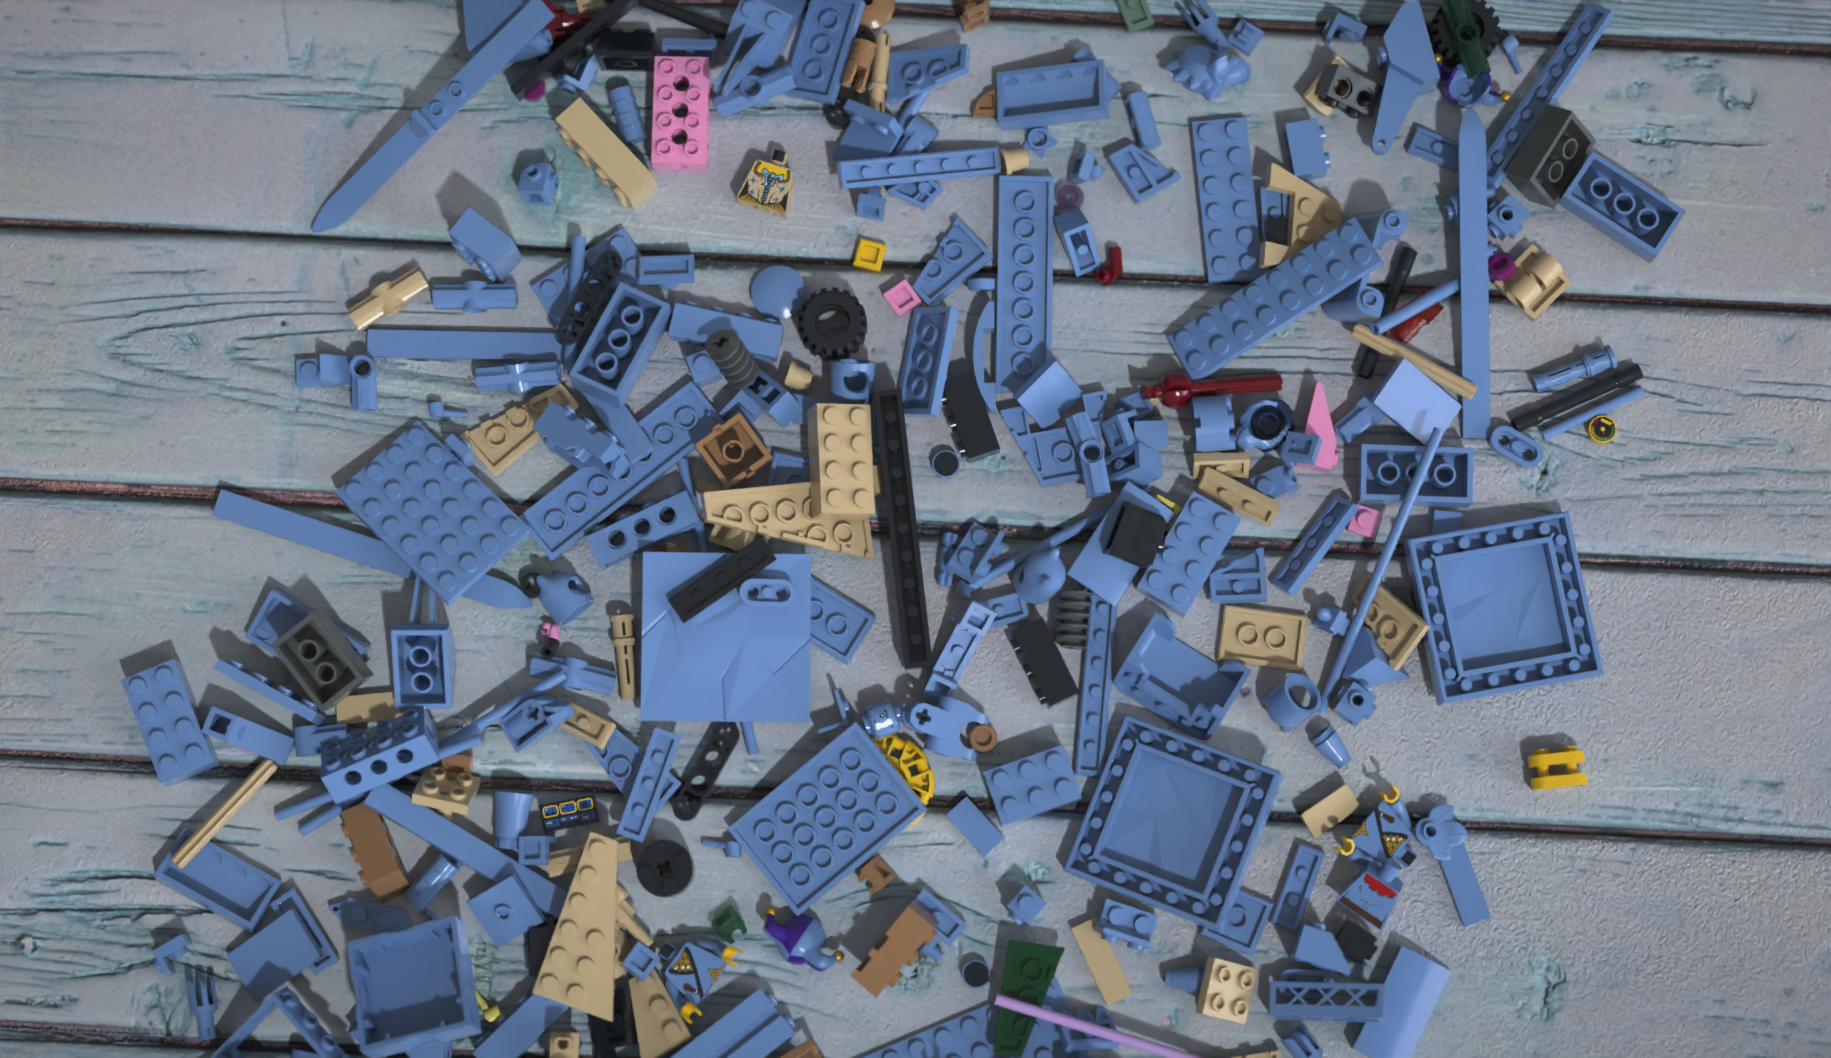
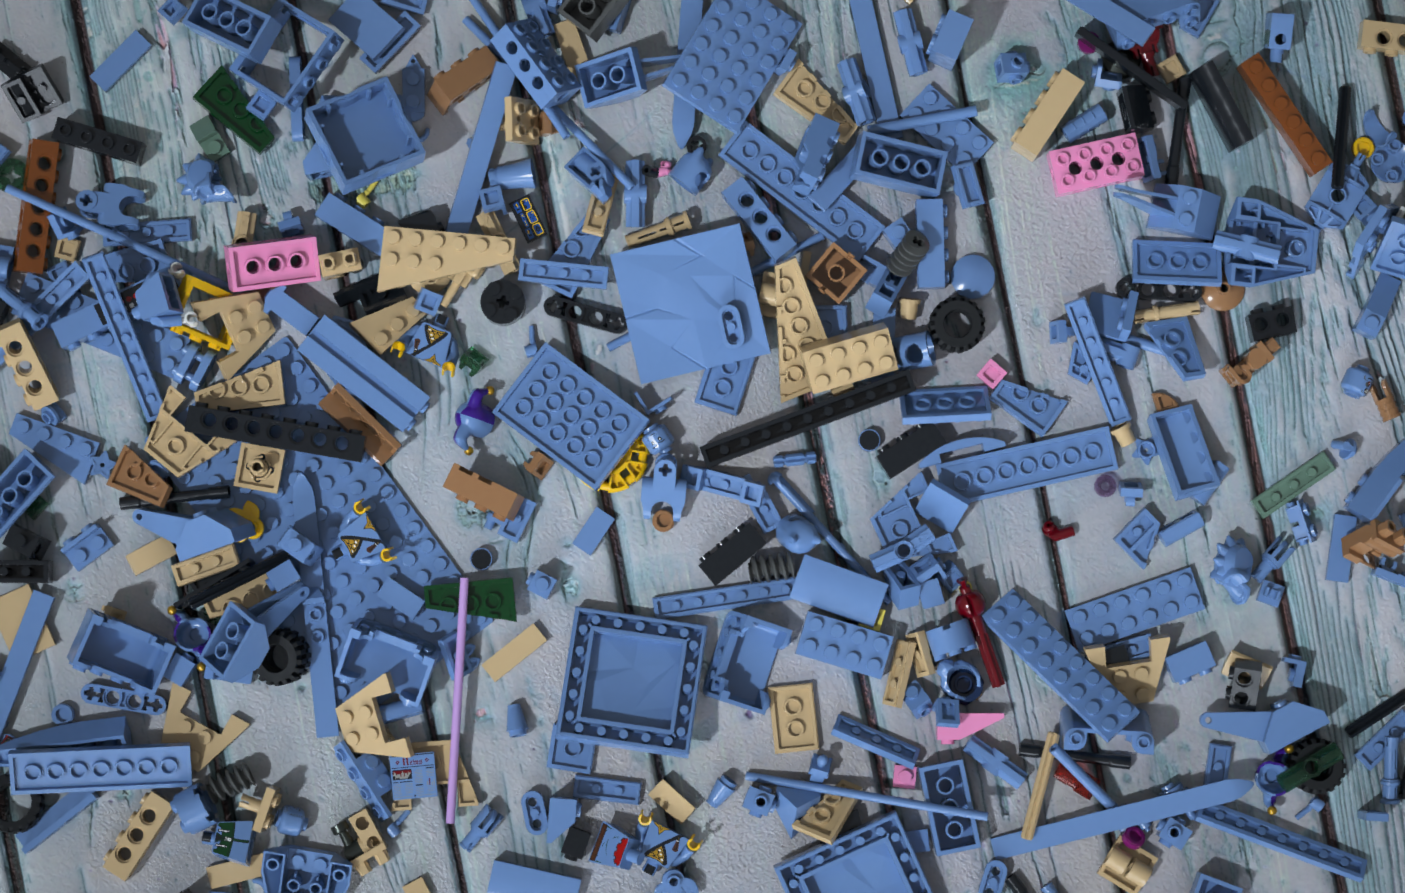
camera: 70 degrees right, 5 degrees up
medium blue axle [403,852,460,911] -> none
medium blue hand [428,402,468,420] -> none
medium blue plate [466,872,545,948] -> none
black beam [554,251,622,346] -> none
black tile [668,536,777,623] -> none
medium blue piece [713,64,797,119] -> none
torso [737,149,794,219] -> none
medium nougat hinge [841,38,877,93] -> none
yellow tile [853,238,887,273] -> none
medium blue bracket [946,522,1006,585] -> none
medium blue tile [968,278,995,292] -> none
medium blue brick [983,745,1082,827] -> none
medium blue slope [1054,207,1102,277] -> none
medium blue bracket [1093,898,1158,952] -> none
black torso [1103,501,1168,568] -> none
tan plate [1196,957,1258,1025] -> none
medium blue wing [1209,548,1267,604] -> none
medium blue piece [1261,673,1322,732] -> none
medium blue fence [1269,981,1387,1023] -> none
medium blue tile [1369,357,1462,446] -> none
dark grey brick [1505,104,1596,209] -> none

